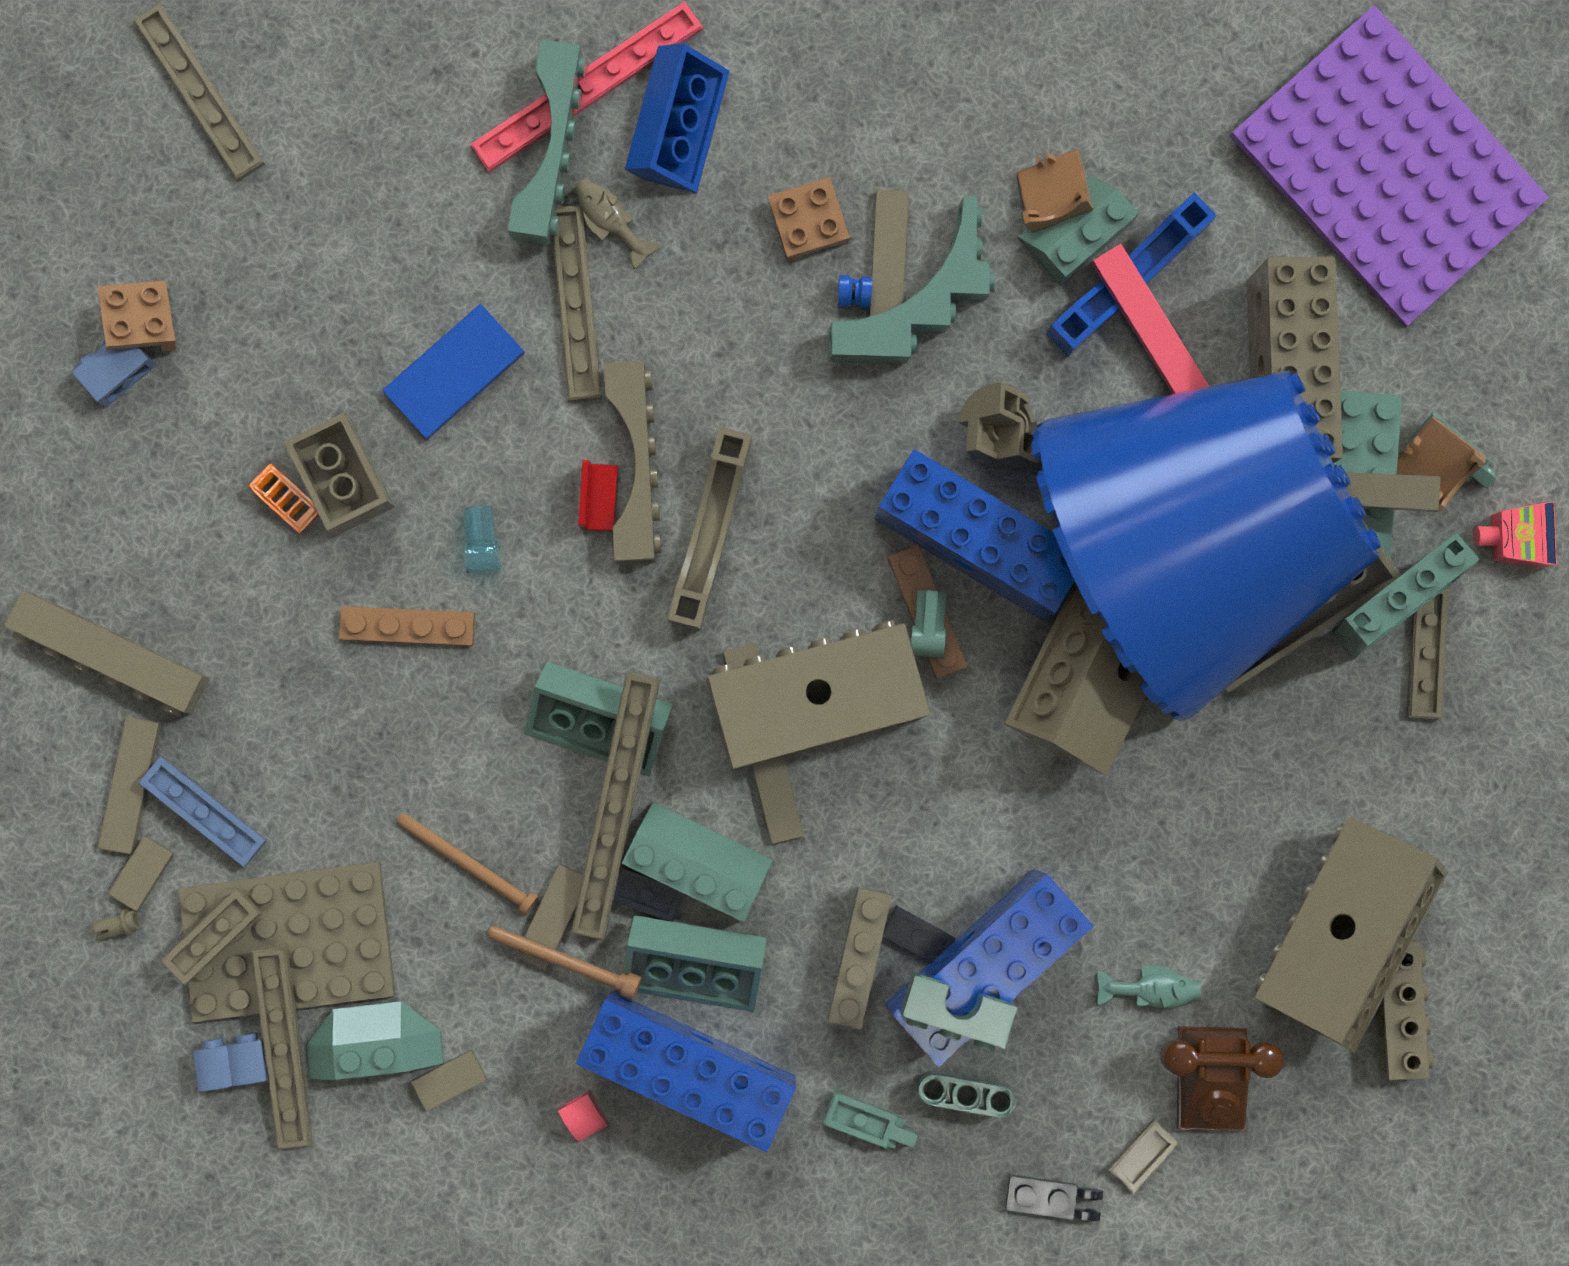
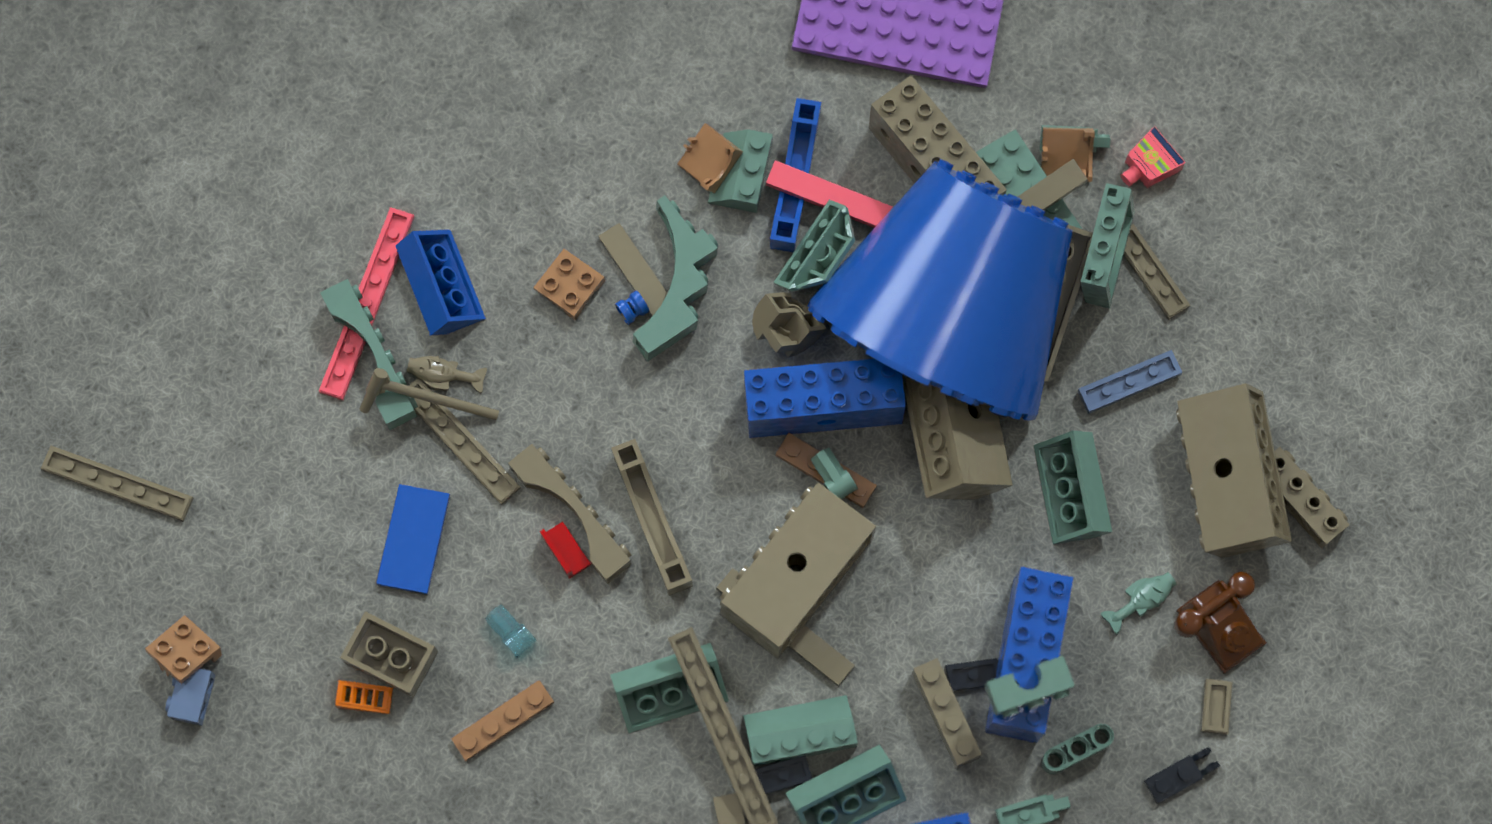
camera: 30 degrees left, 10 degrees down
none -> dark tan bar [359,368,499,420]
none -> sand green wedge [773,199,855,292]
none -> sand green slope [1034,430,1112,544]
none -> sand blue plate [1078,350,1183,414]

